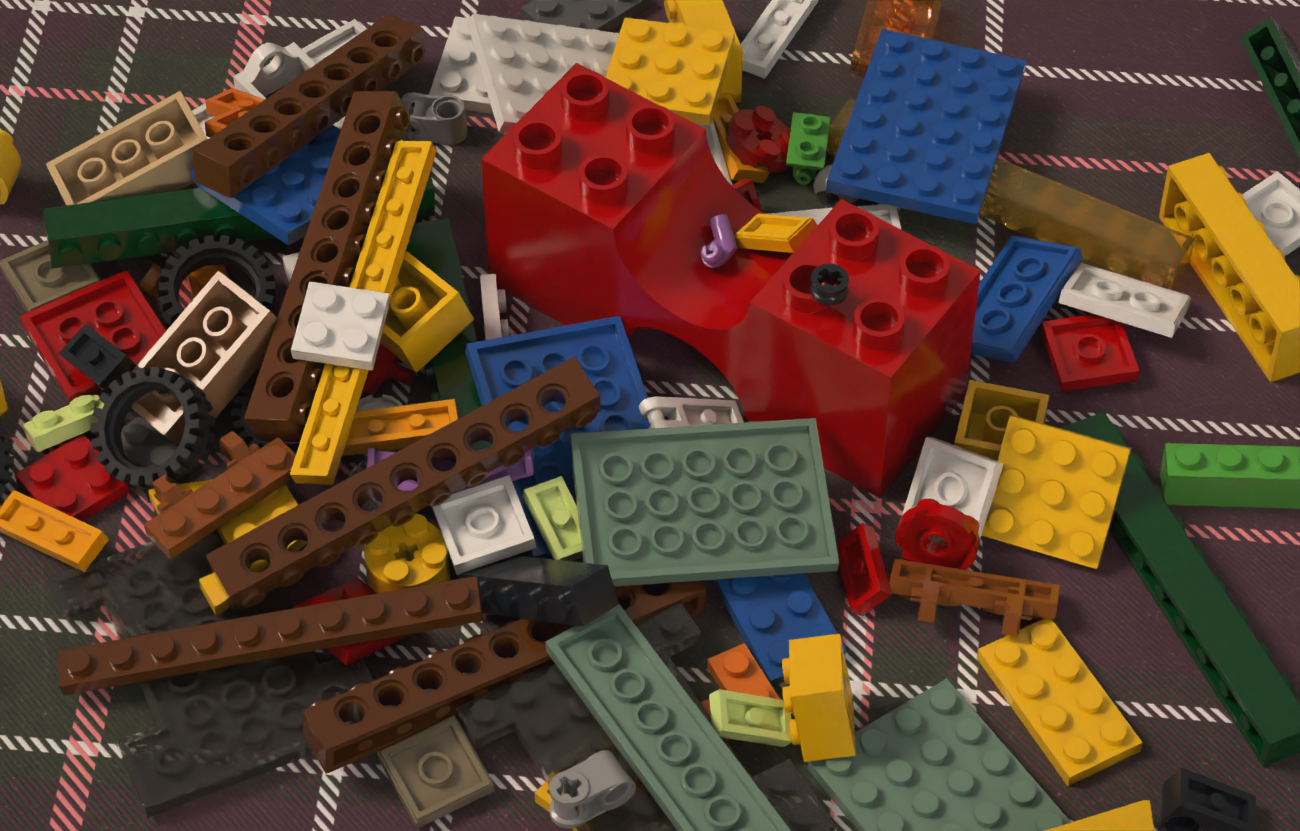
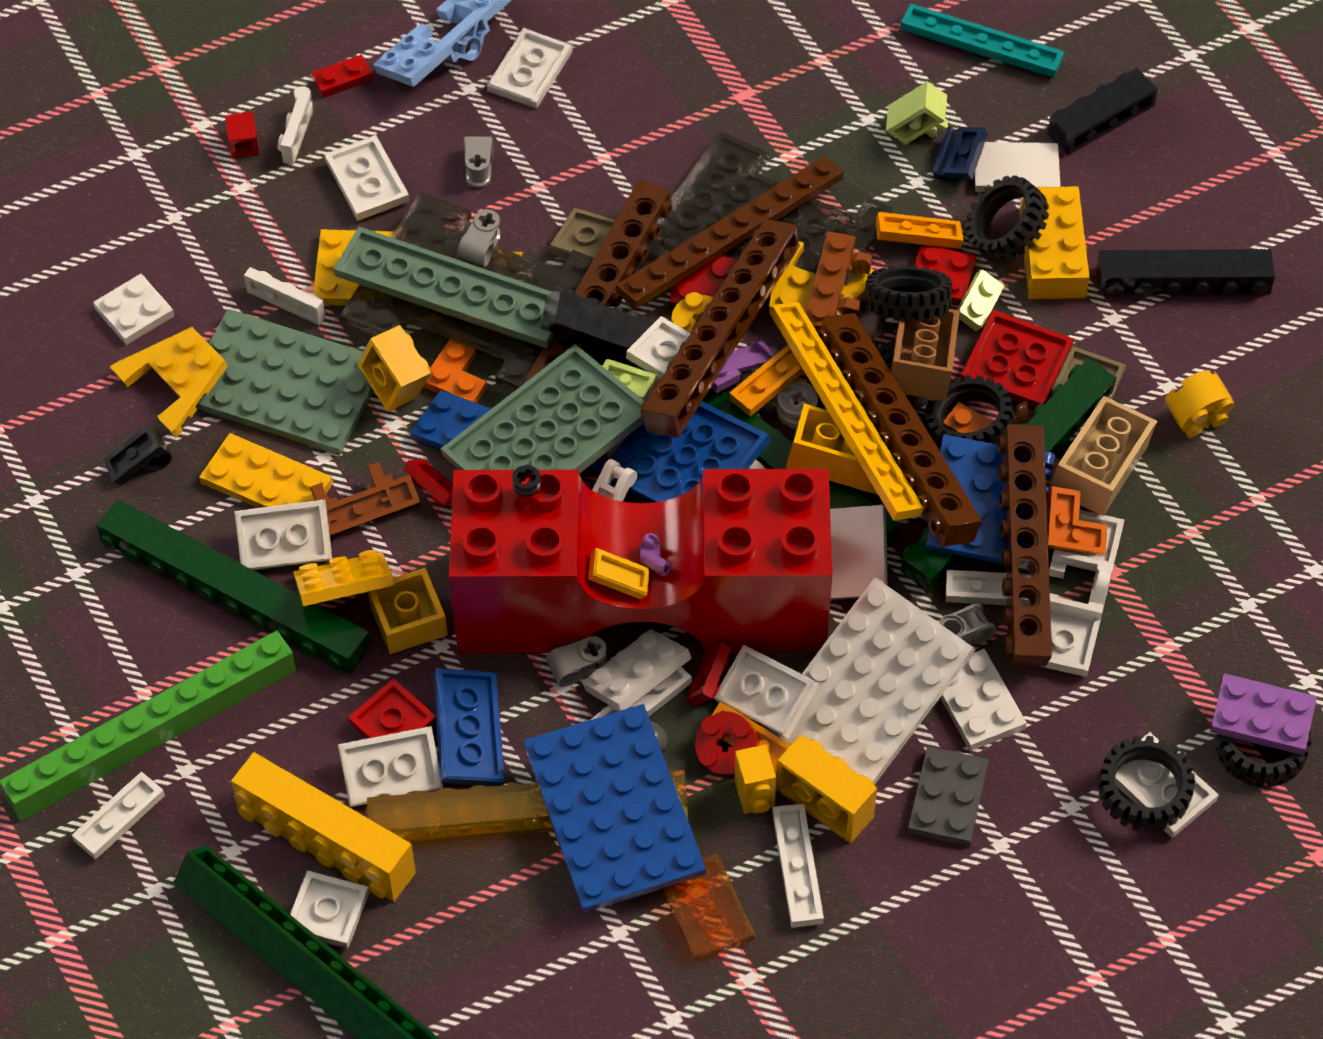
camera: 145 degrees right, 5 degrees up
black plate [59,324,137,394] -> none
white plate [291,281,390,371] -> none
yellow plate [605,18,735,125] -> none
yellowish green plate [709,689,792,747] -> none
bright green hinge [786,112,830,185] -> none
red plate [895,498,980,570] -> none
white plate [902,437,1004,538] -> none
none -> white tile [234,500,333,570]
none -> yellow brick [734,745,776,814]
none -> white tile [830,505,887,600]

